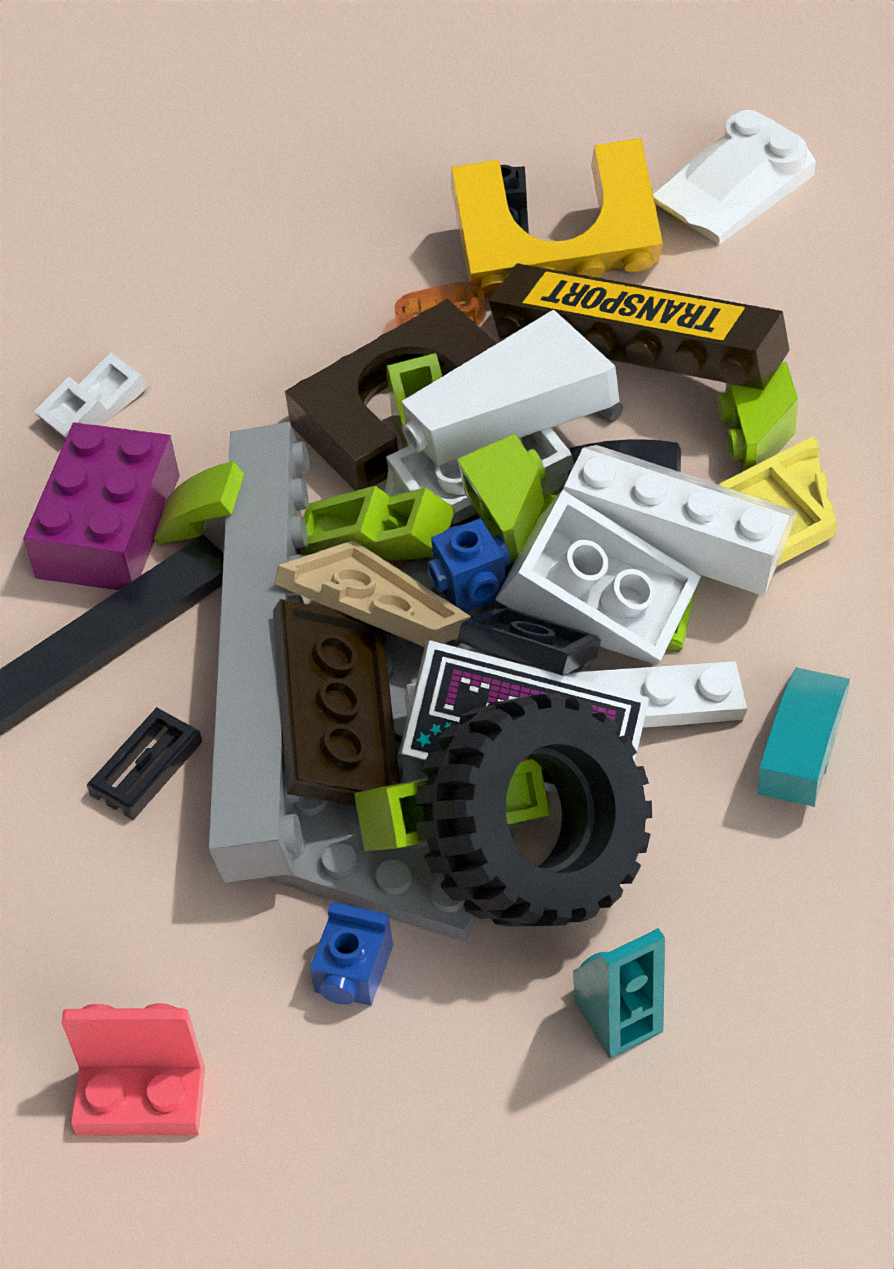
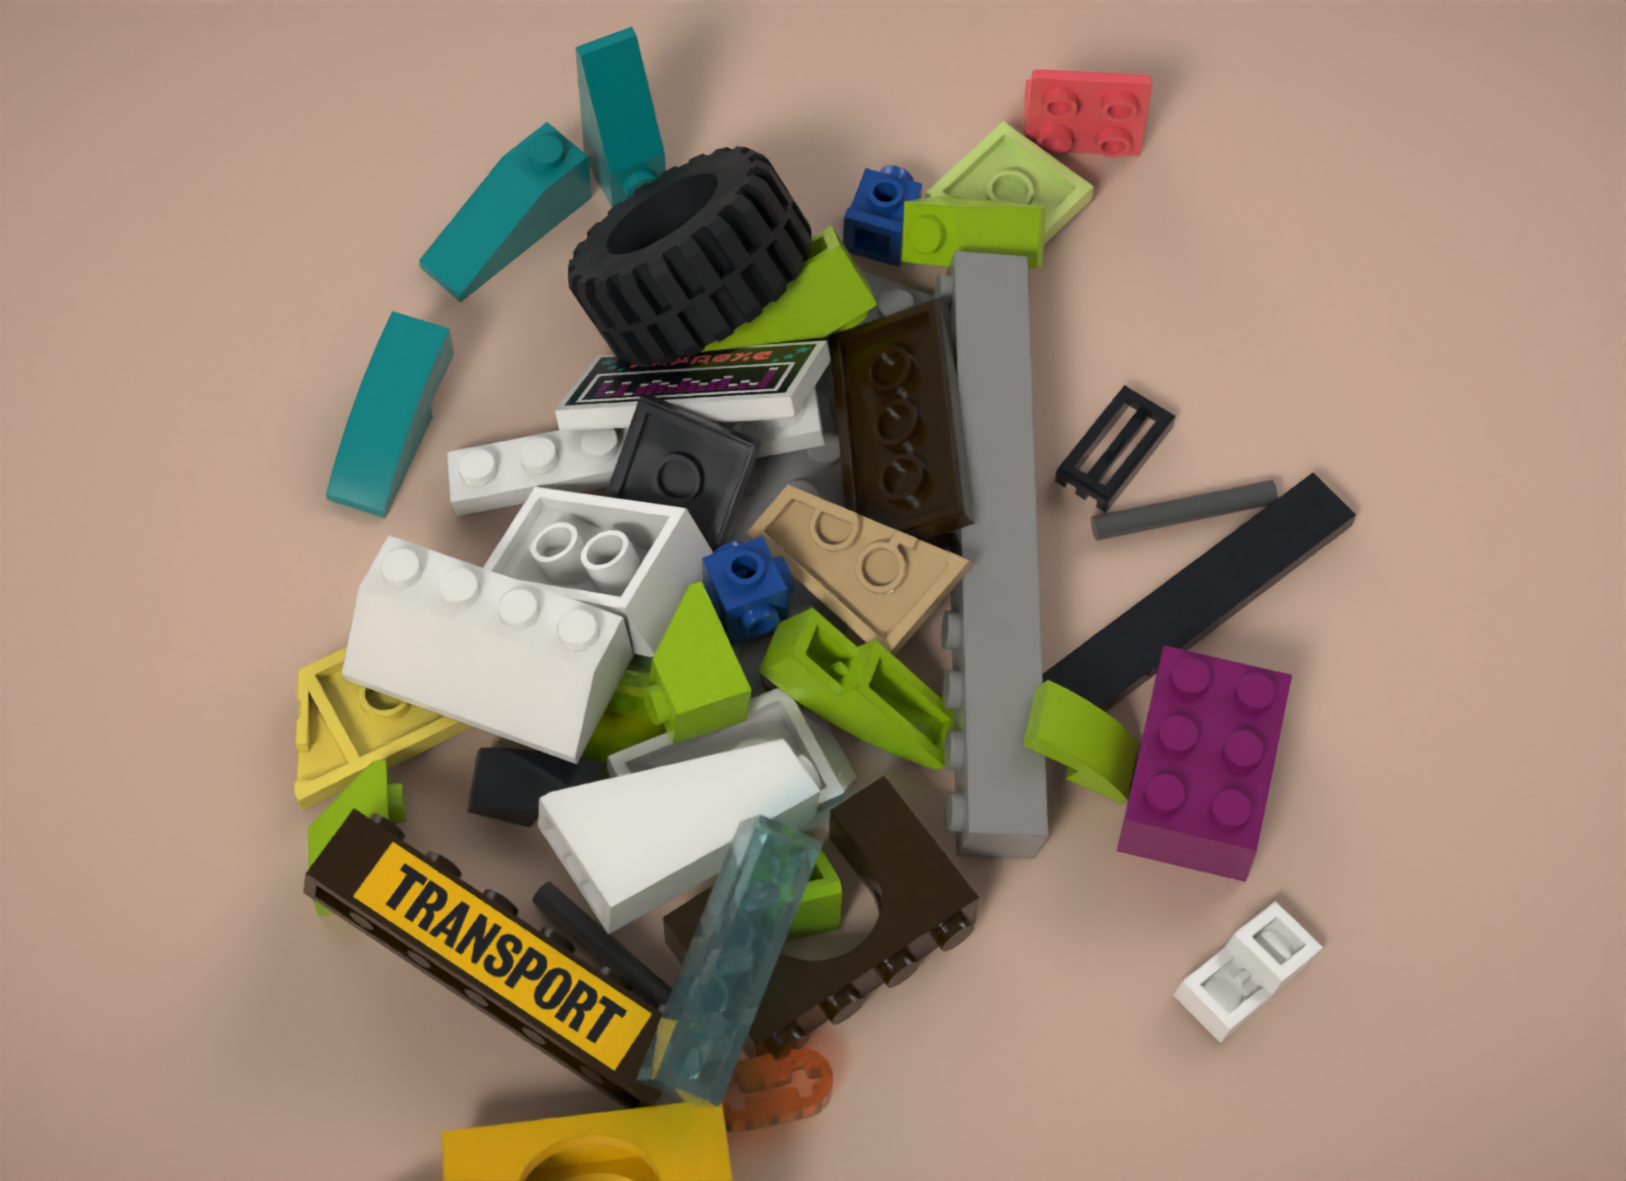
camera: 175 degrees right, 10 degrees up
none -> teal slope [419,122,591,303]
none -> clear light blue brick [636,814,824,1107]
none -> lime slope [902,196,1046,268]
none -> yellowish green plate [926,121,1094,245]
none -> dark grey bar [1091,480,1278,541]

